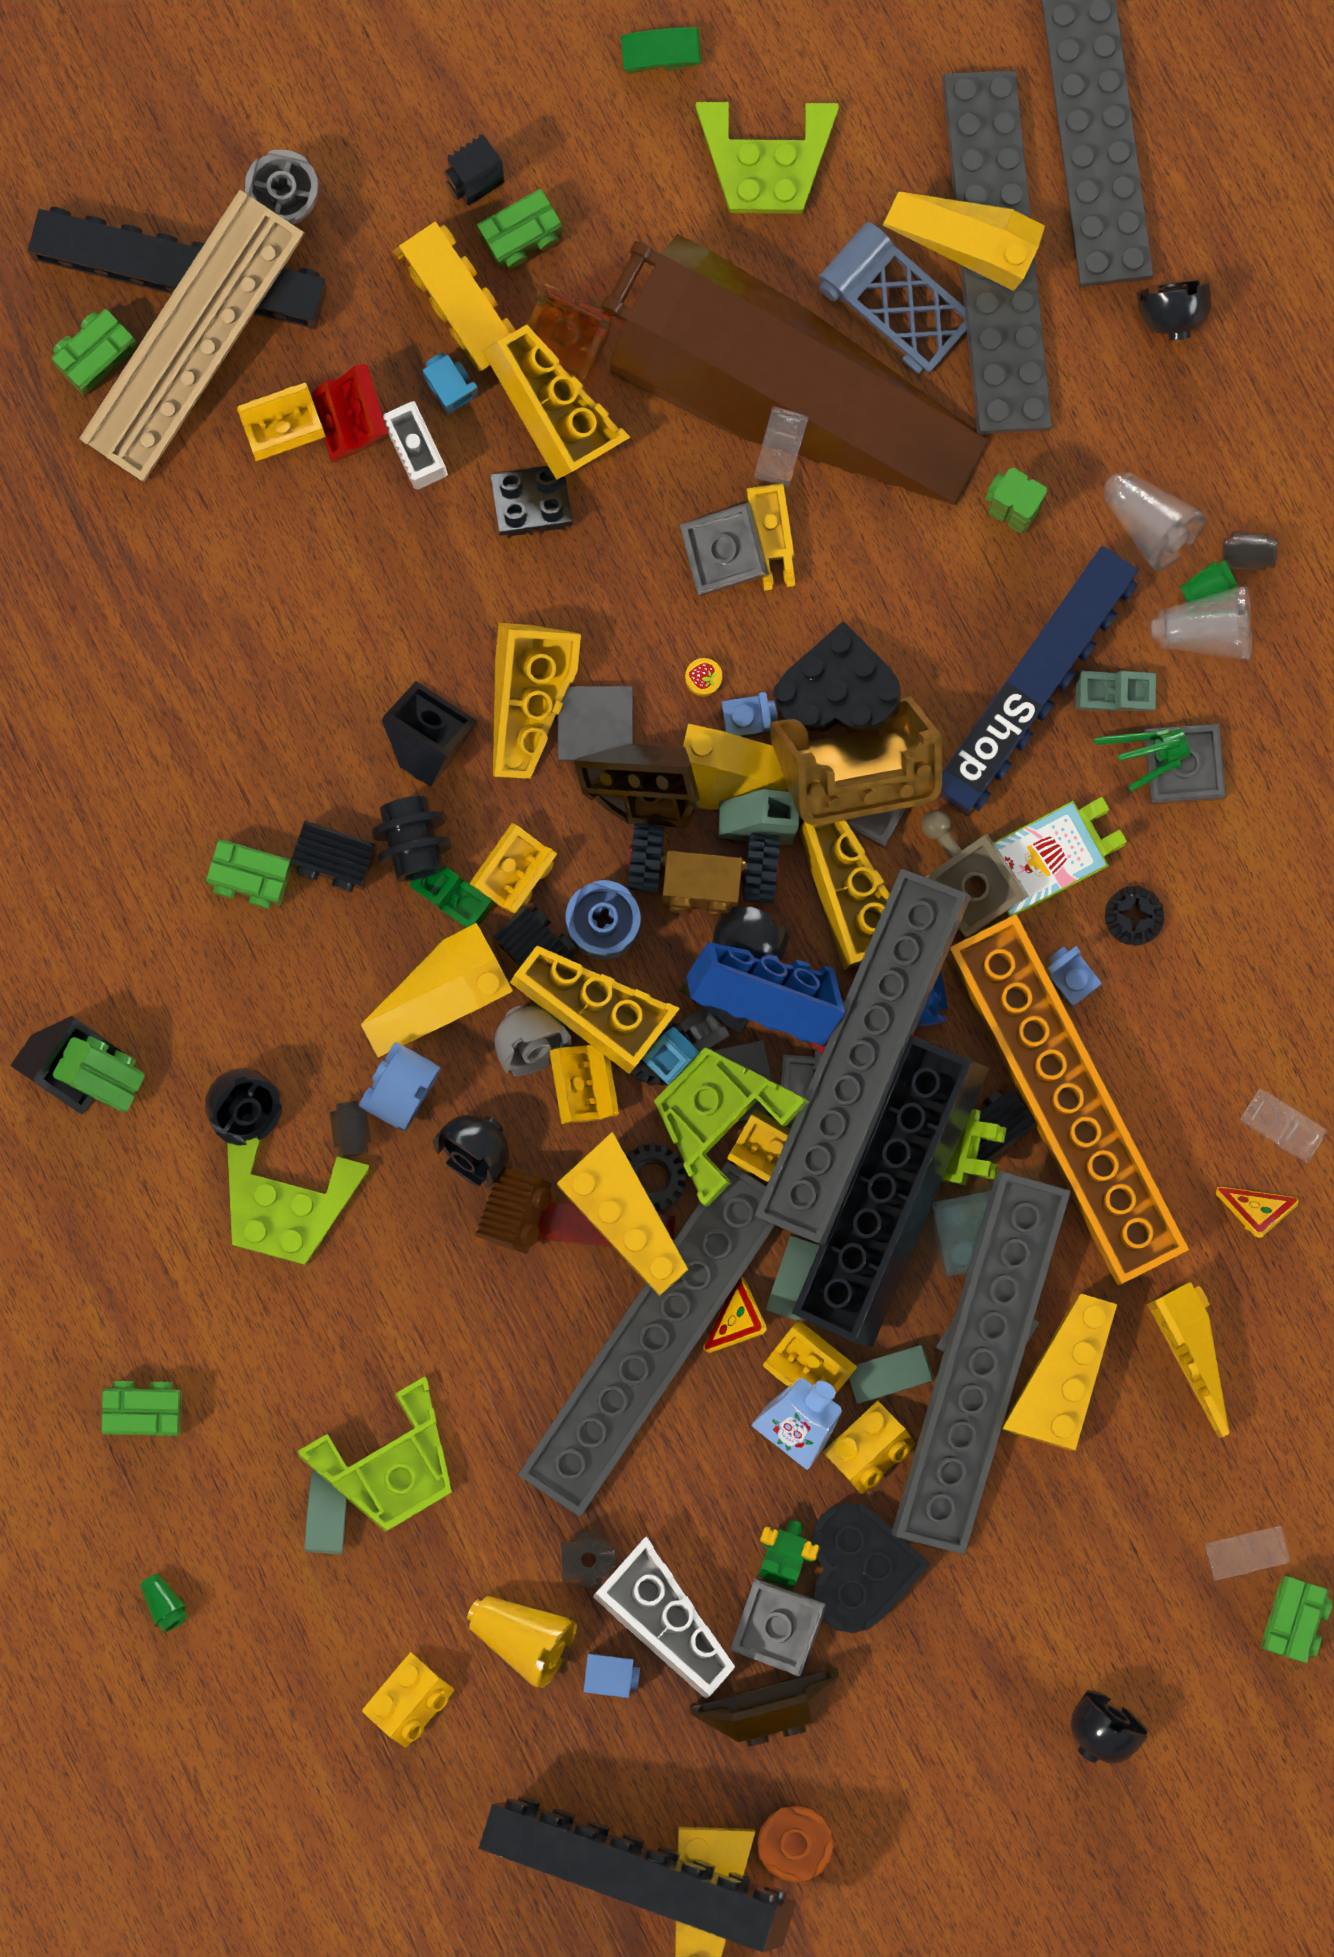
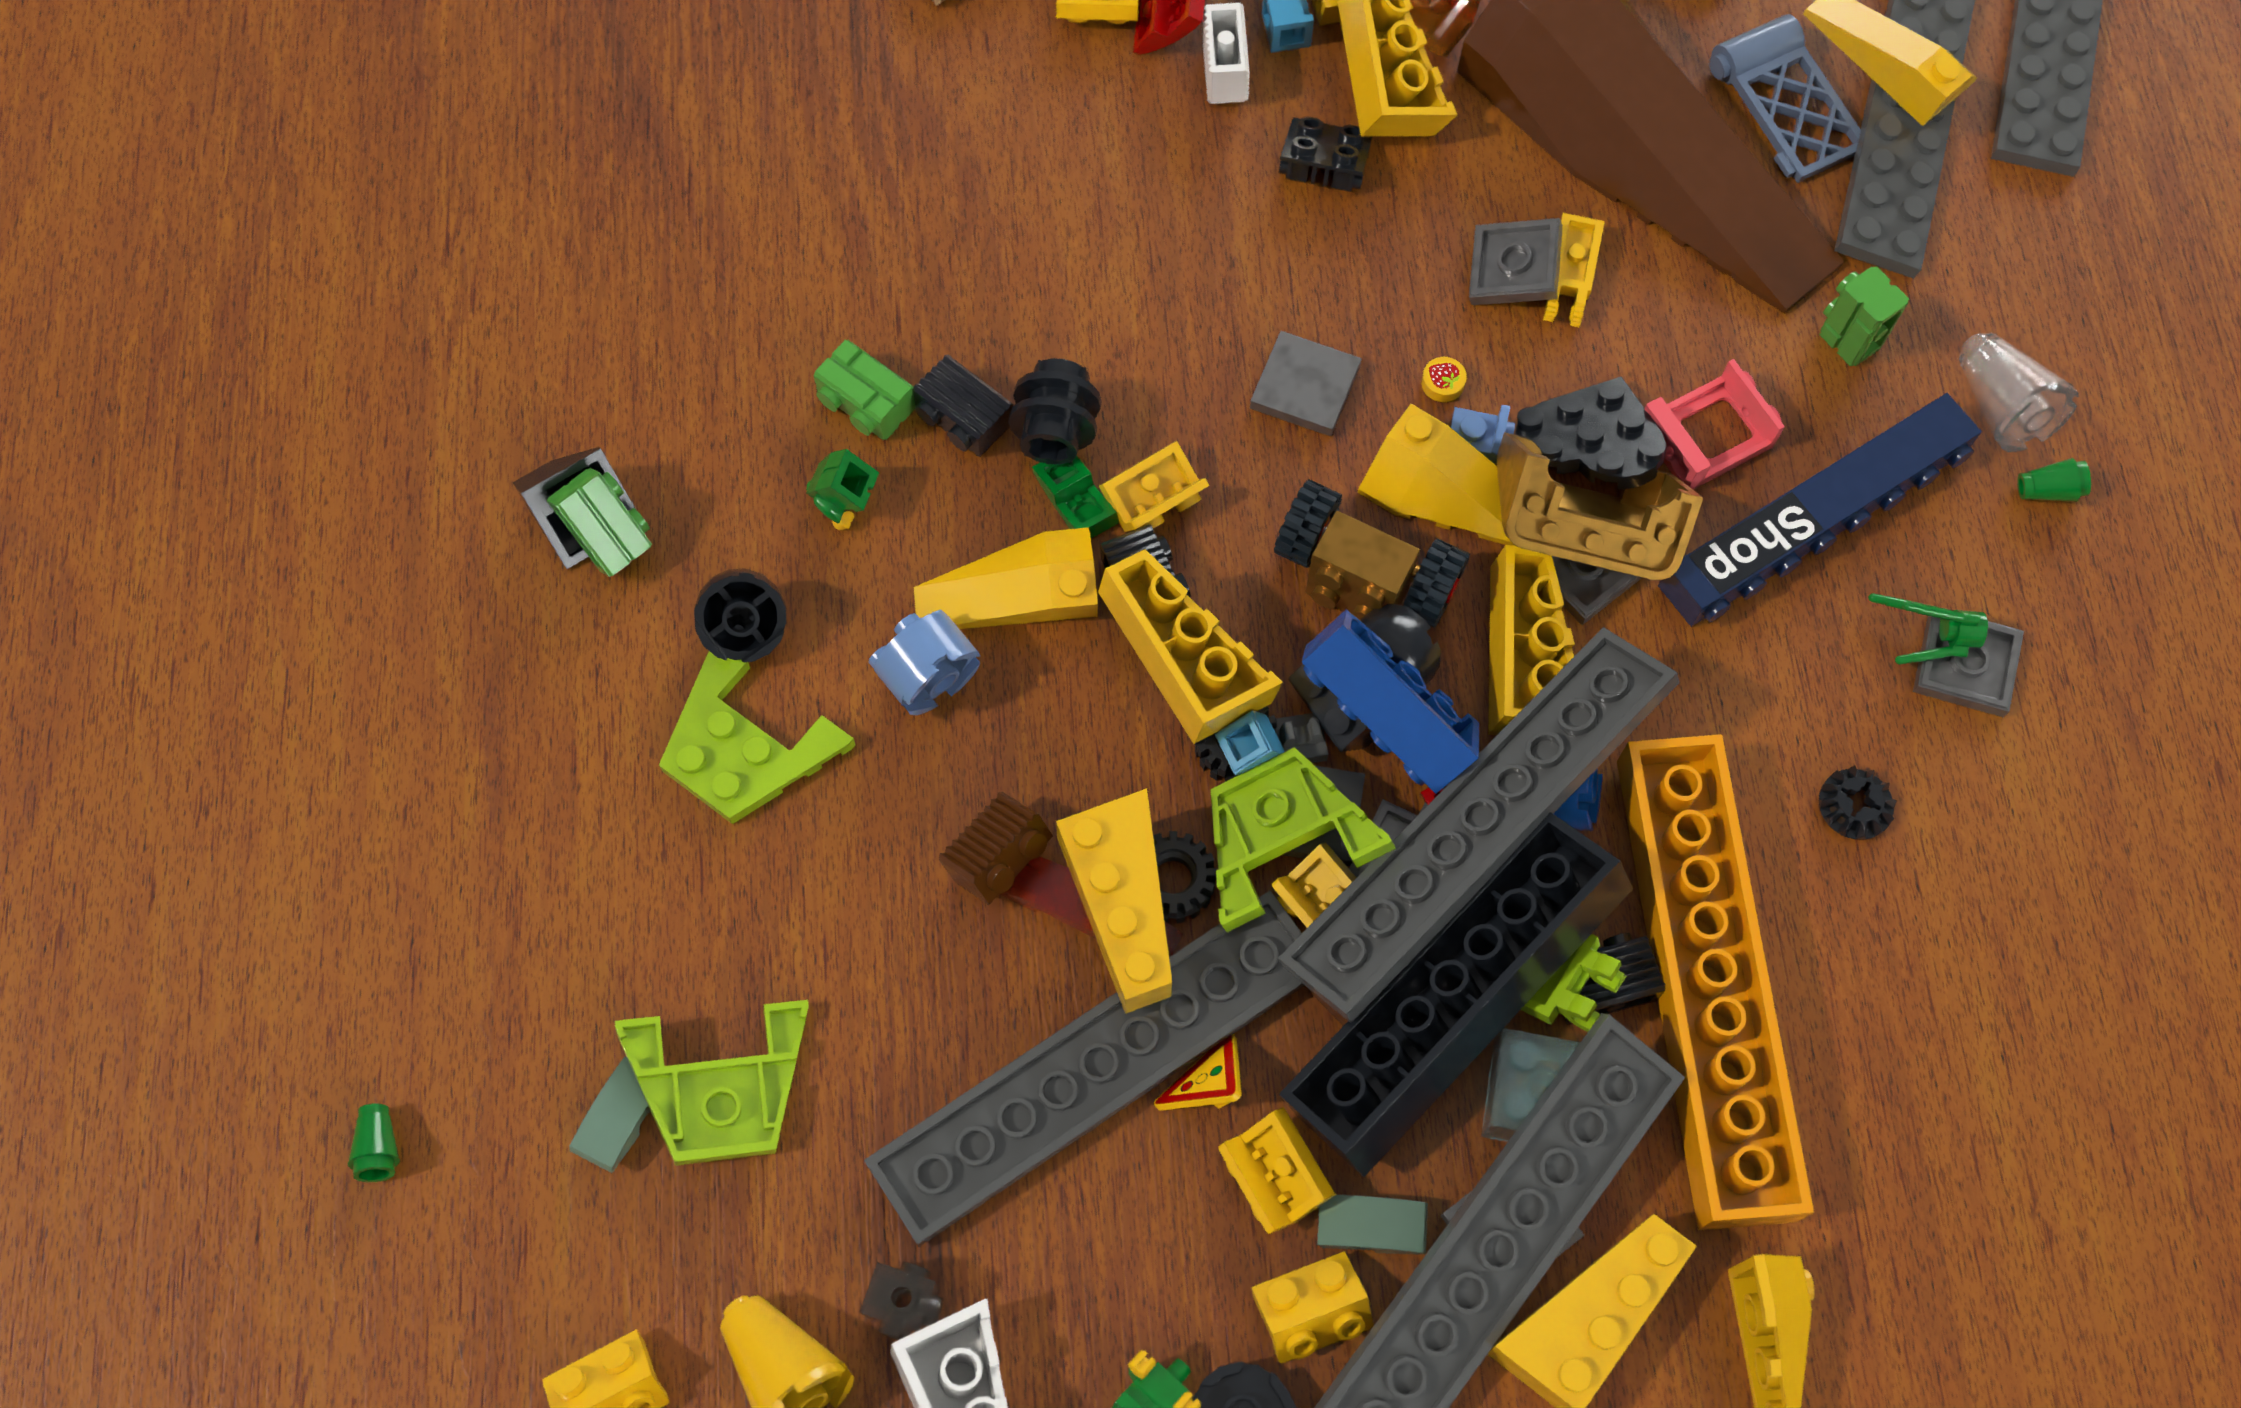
camera: 25 degrees right, 15 degrees down
bright green brick [101,1381,182,1436] -> none
clear smoke brick [329,1101,371,1157] -> none
black slope [382,681,478,787] -> none
black cylinder [433,1115,509,1187] -> none
yellow wedge [493,623,581,779] -> none
light grey cylinder [495,1005,571,1077] -> none
yellow bracket [549,1045,619,1124] -> none
medium blue brick [566,880,641,960] -> none
dark brown wedge [574,744,700,828] -> none
sand green slope [718,789,799,845] -> none
light blue torso [751,1378,842,1470] -> none
clear slope [754,406,809,488] -> none
sand green slope [765,1233,820,1321] -> none
dark tan plate [921,810,1029,939] -> none
tile [994,797,1127,918] -> none
medium blue bracket [1045,946,1102,1008] -> none
sand green slope [1075,671,1156,711] -> none
black cylinder [1137,280,1211,341] -> none
clear cone [1151,586,1253,660] -> none
piece [1216,1187,1299,1238] -> none
clear smoke brick [1222,531,1278,571] -> none
clear slope [1240,1088,1328,1164] -> none
none -> green piece [806,449,879,530]
none -> coral window [1644,359,1785,490]

